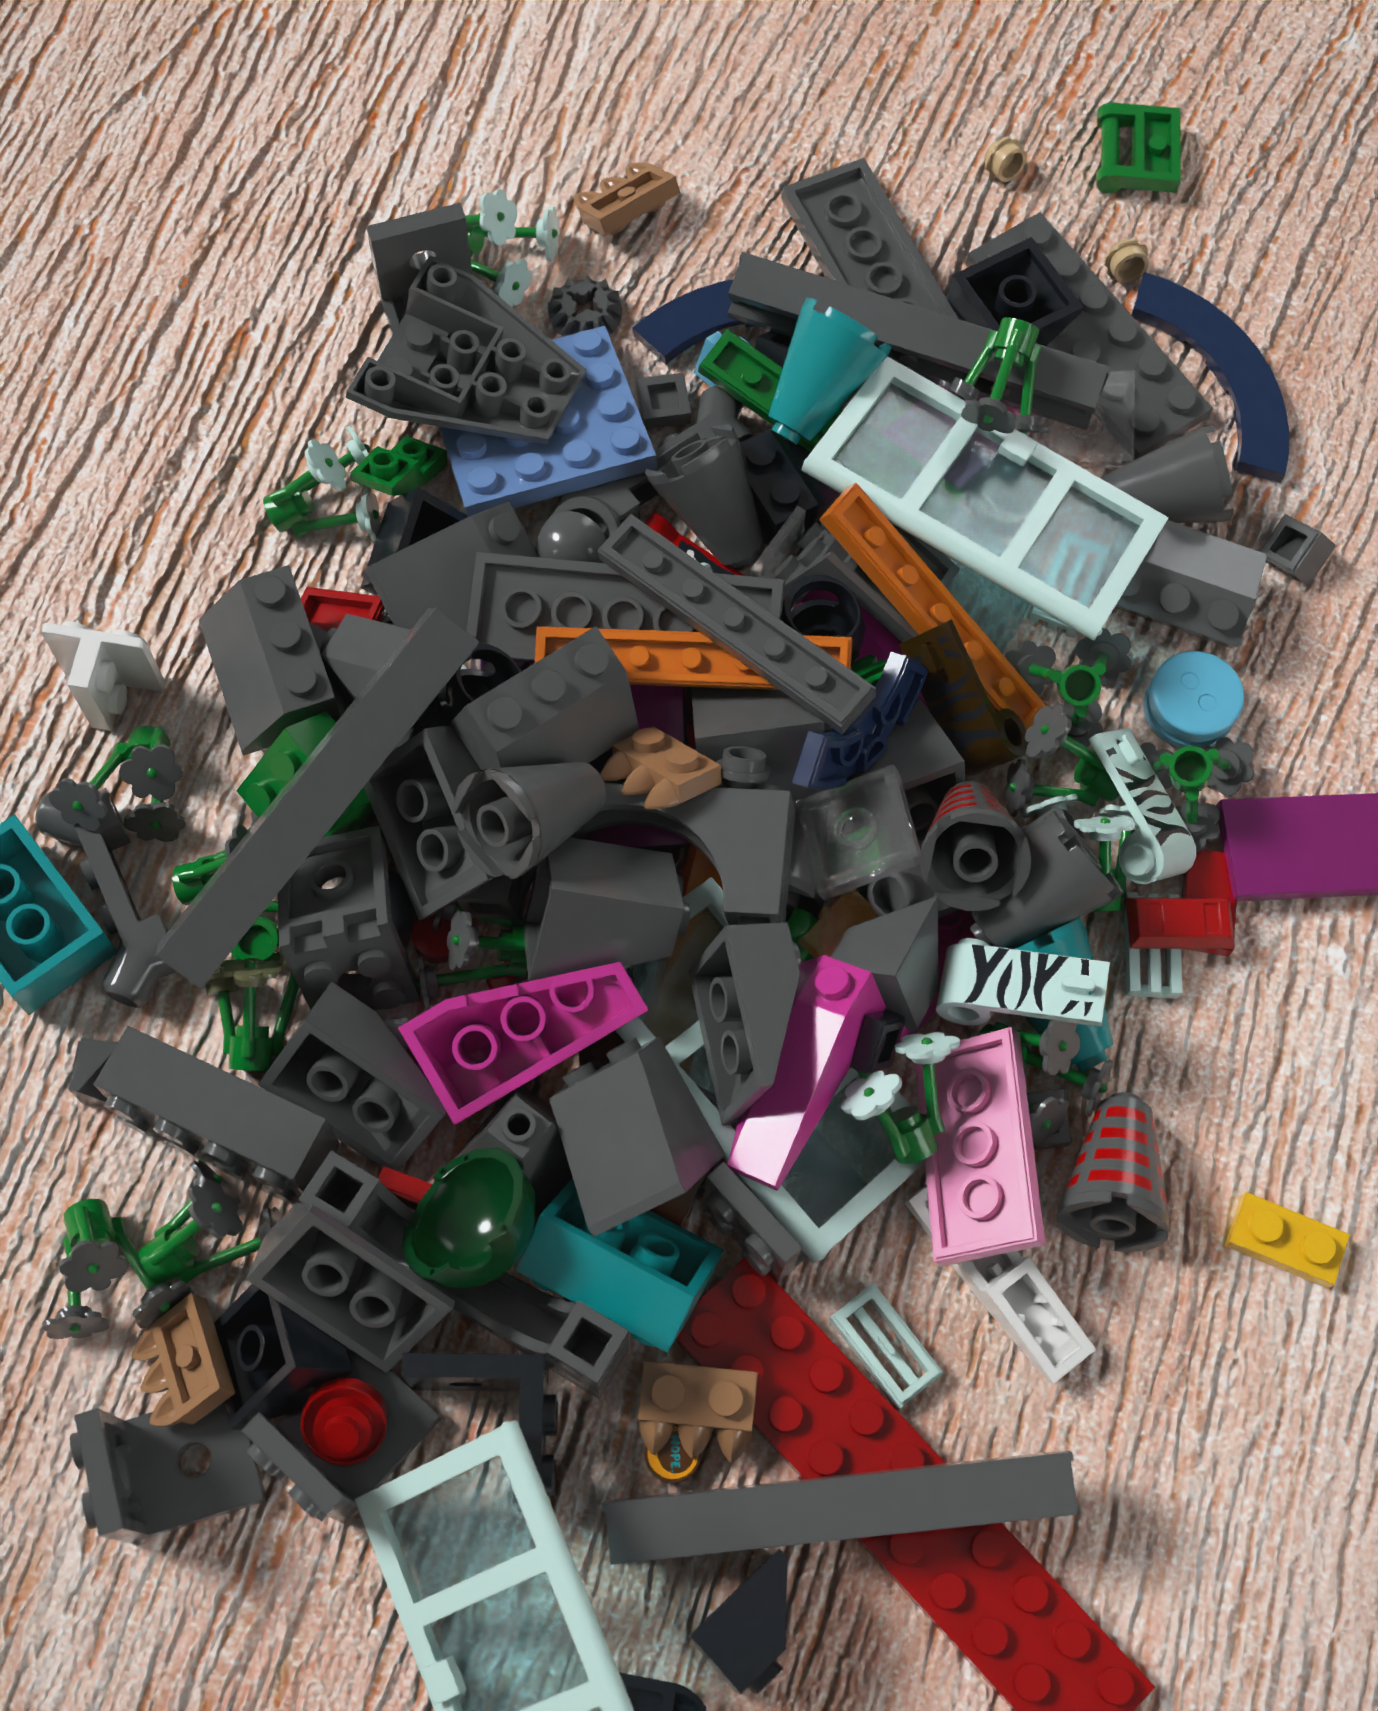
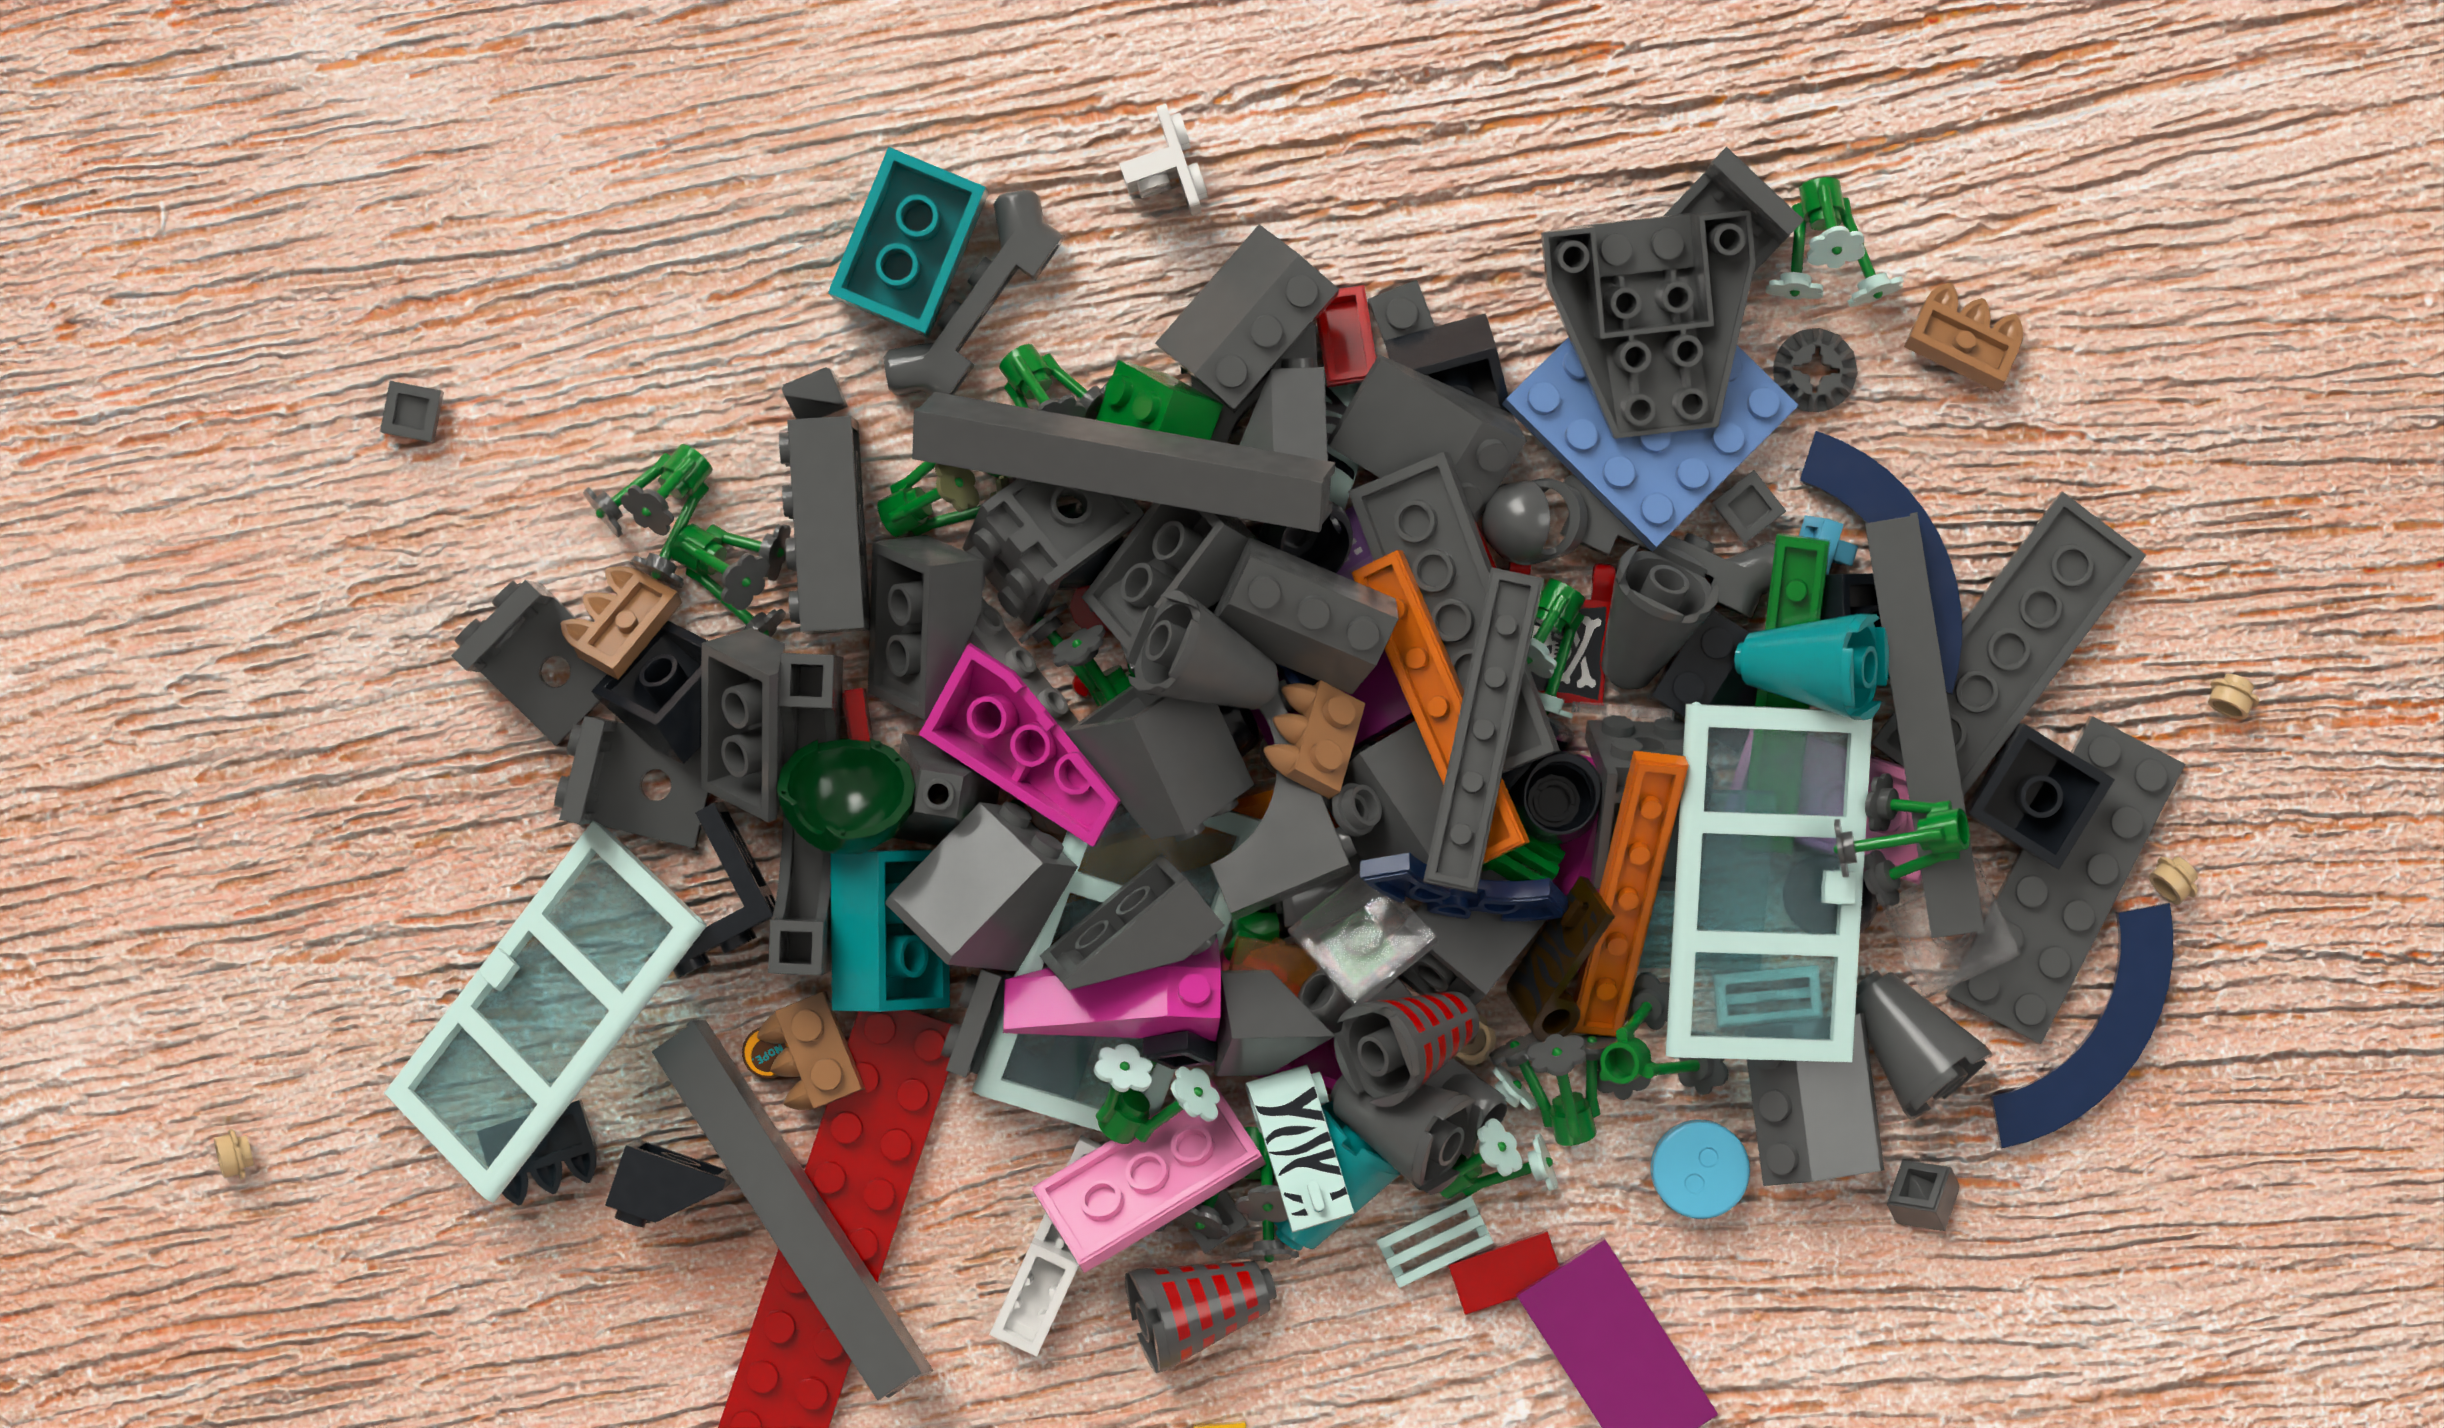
camera: 70 degrees right, 20 degrees up
dark grey plant [49,726,186,842] -> none
plant [263,425,381,544] -> none
red plate [301,1377,388,1465] -> none
green slope [350,436,448,496] -> none
light aqua tile [829,1283,944,1410] -> none
light aqua door [1088,728,1196,884] -> none
green plate [1096,103,1181,193] -> none
red tile [1126,898,1235,949] -> none
plant [1140,737,1255,853] -> none
none -> dark grey plate [1368,280,1435,344]

